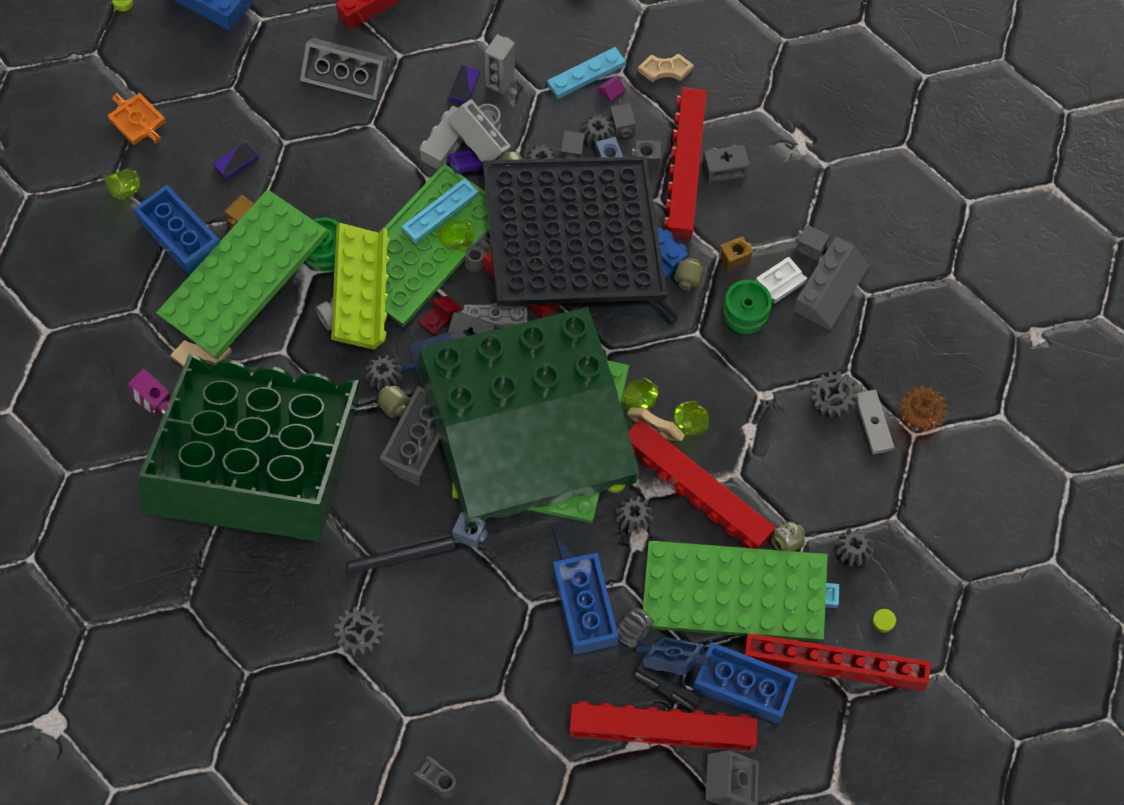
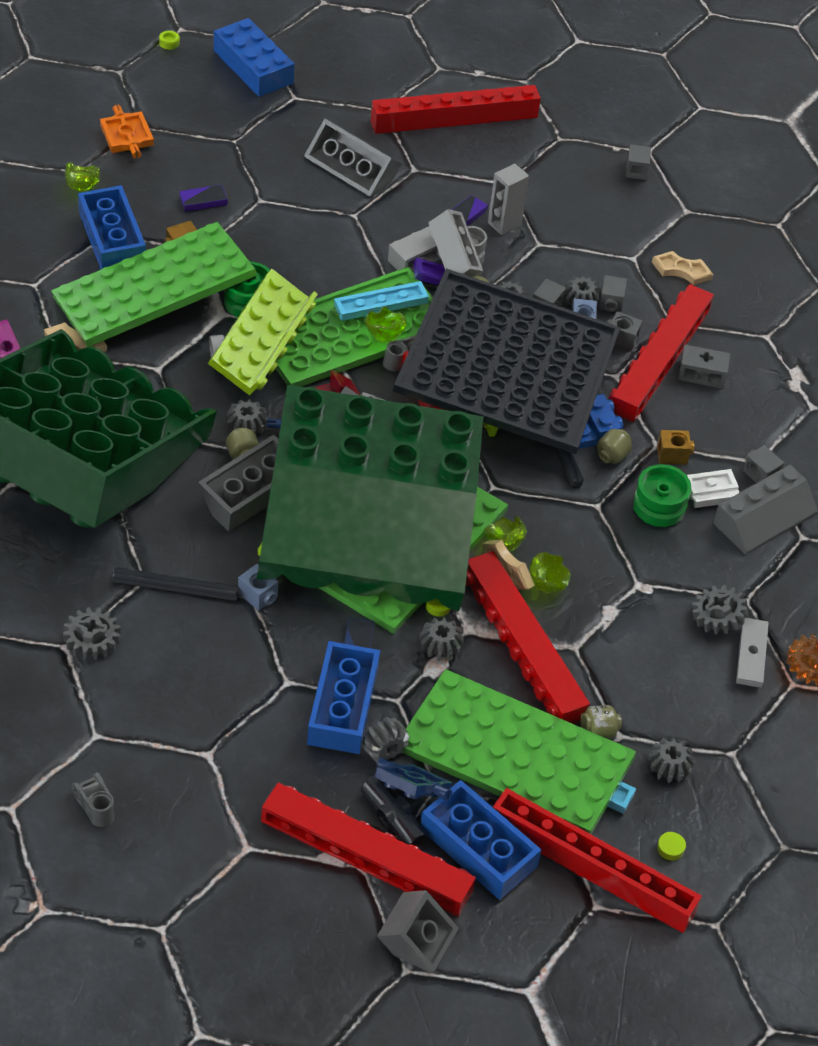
camera: 20 degrees right, 15 degrees down
medium azure plate [547,47,626,99] -> none
magenta slope [597,77,625,102] -> none

